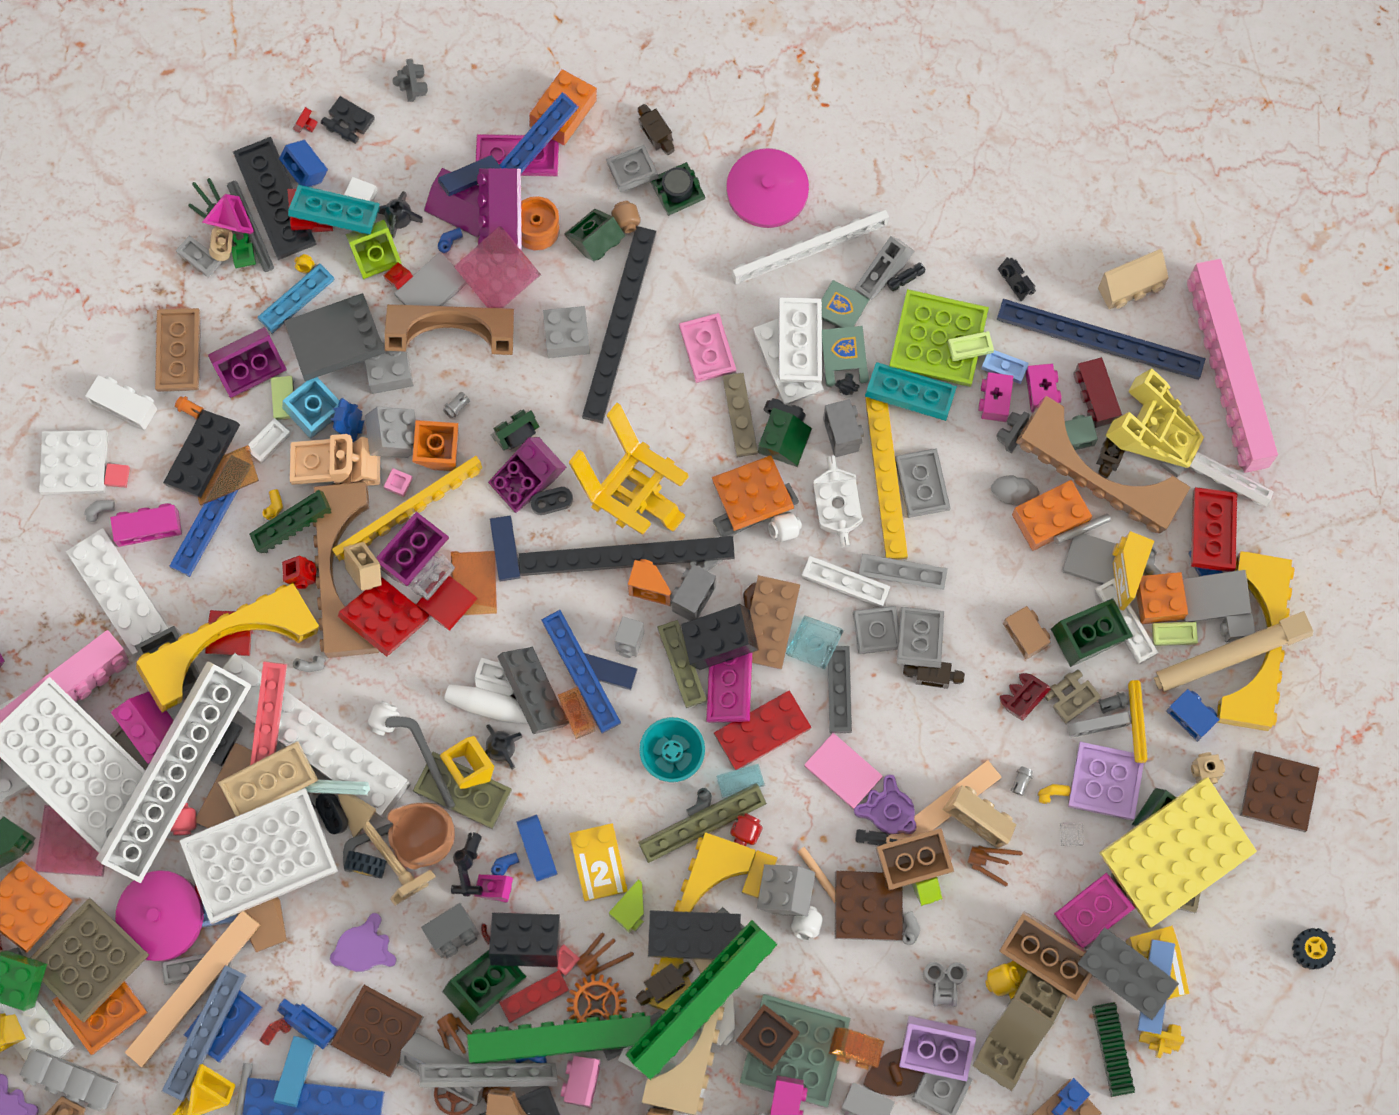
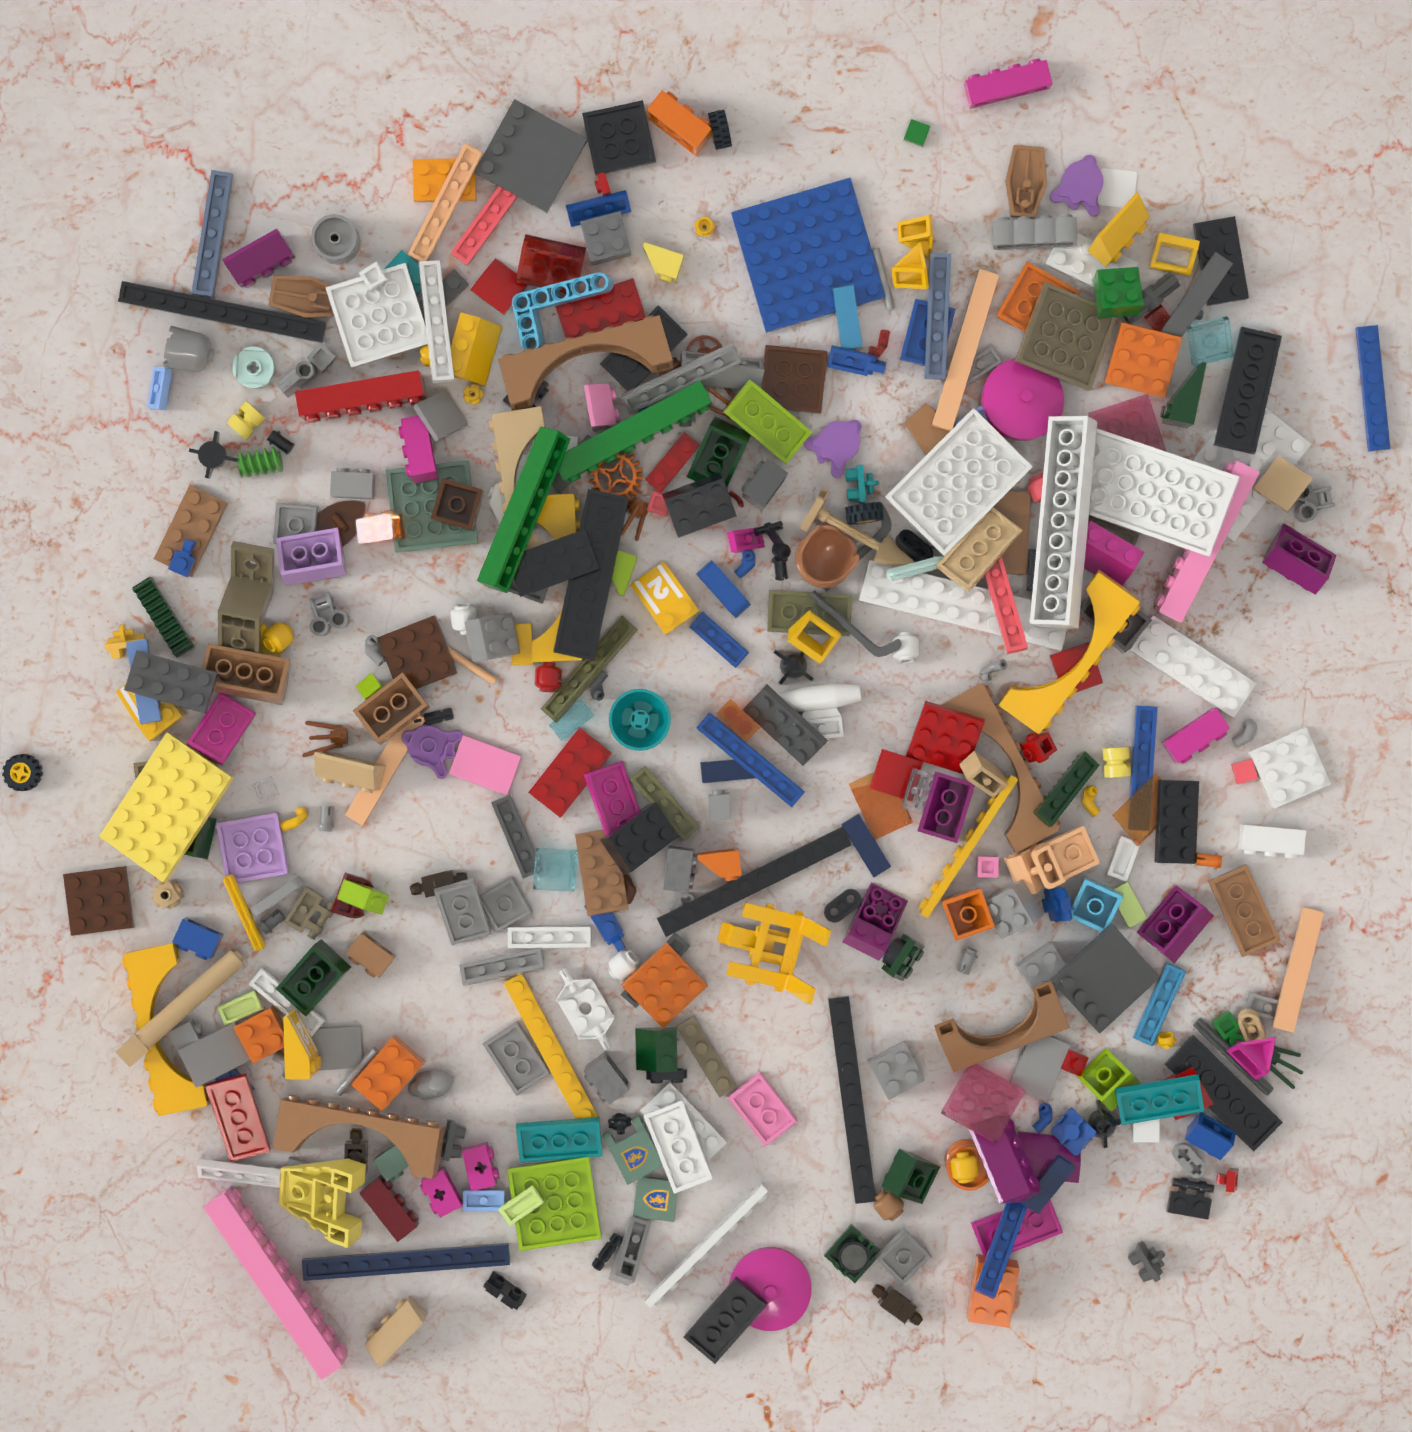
camera: 155 degrees right, 15 degrees up
dark brown piece [636,962,694,1006] -> none
none -> lime slope [337,879,389,915]
none -> black plate [553,489,629,661]
none -> blue hinge [584,905,625,952]
none -> black plate [683,1276,768,1364]
none -> blue tile [689,612,749,668]
none -> lime plate [723,379,812,464]
none -> teal hips [845,465,879,504]
none -> yellow head [950,1151,979,1183]
none -> blue piece [1051,1108,1097,1156]
none -> light yellow wheel [1102,747,1131,778]
none -> light grey beam [1172,1143,1206,1178]
none -> light nougat tile [1272,907,1324,1033]

